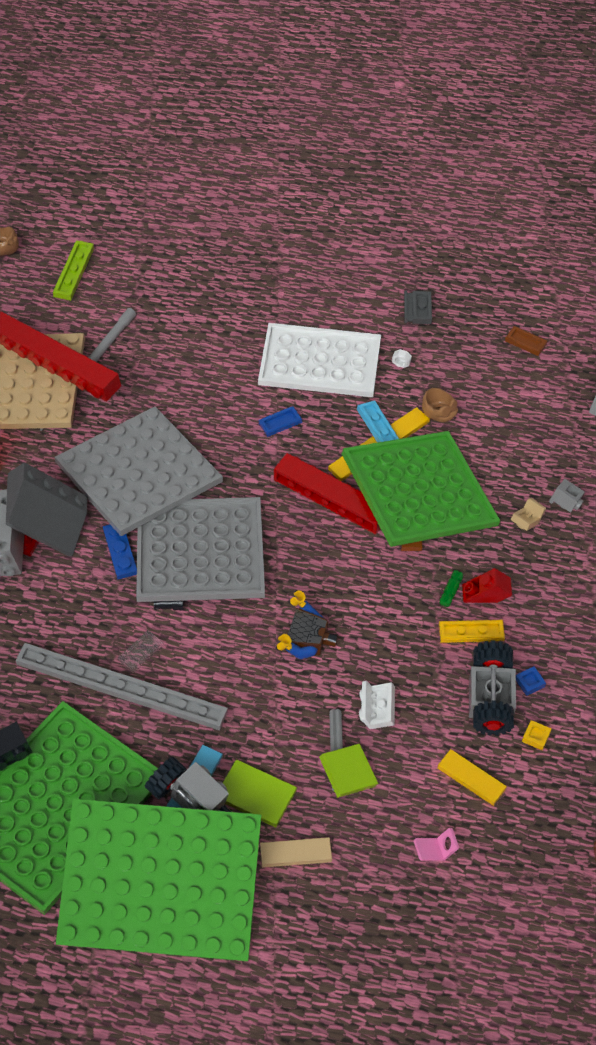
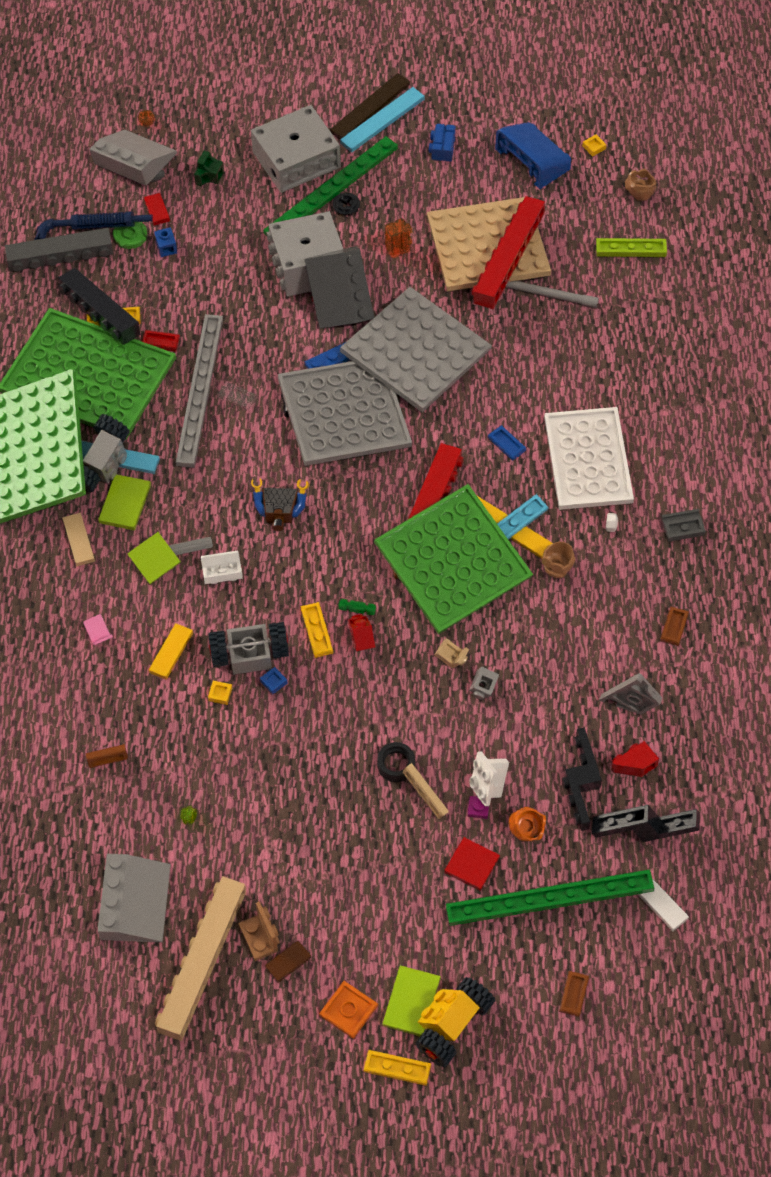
camera: 80 degrees right, 5 degrees up
none -> red tile [142,330,180,352]

